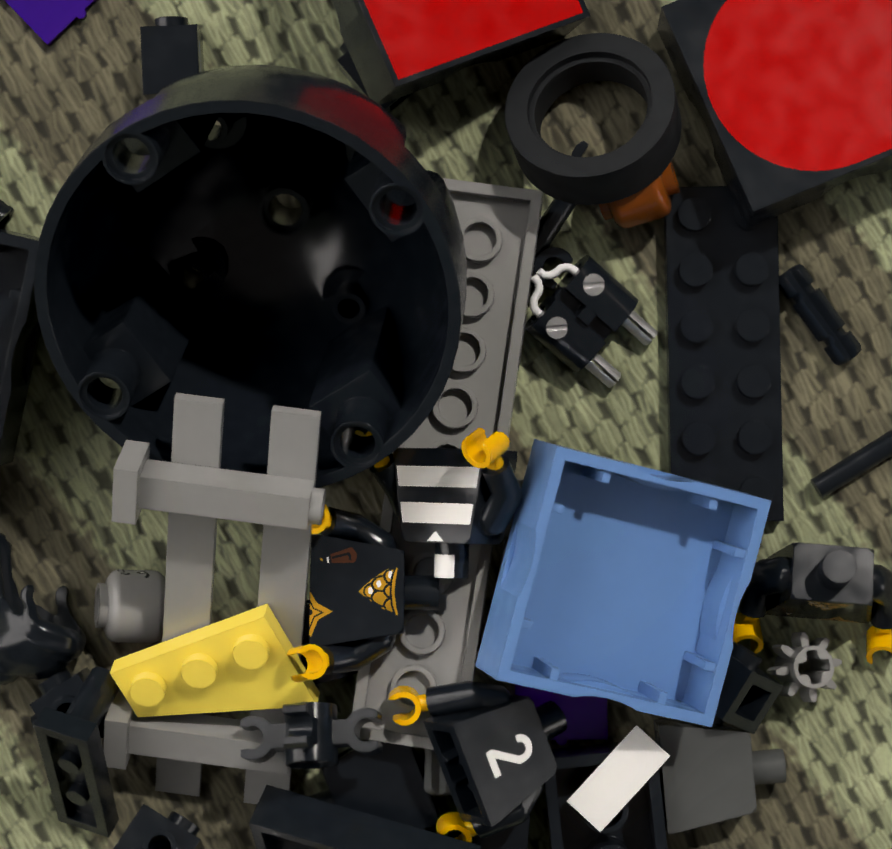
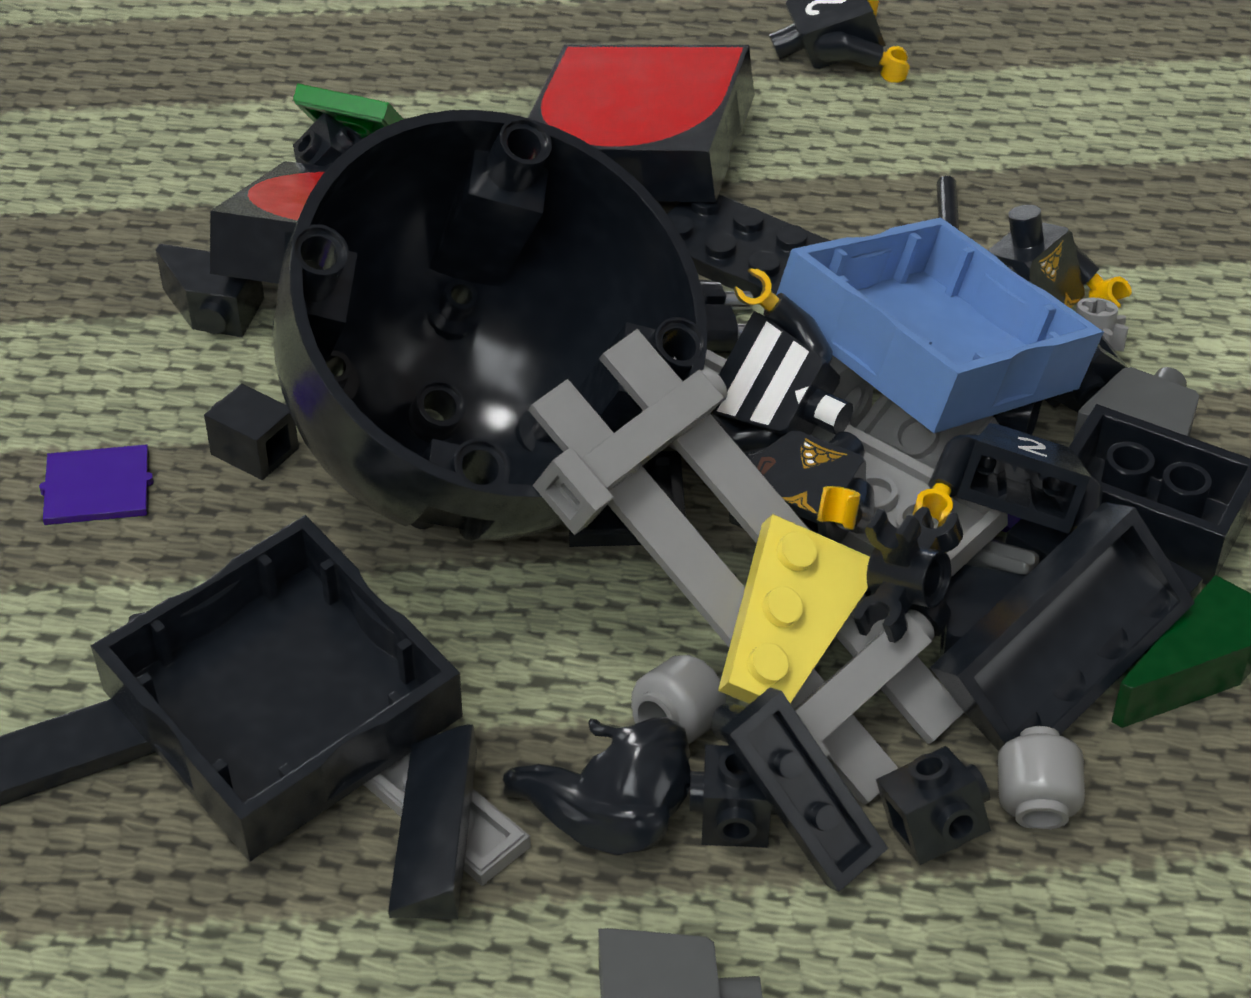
camera: 55 degrees left, 45 degrees down
white sticker [567,725,670,832] -> none
black axle [779,264,862,365] -> none

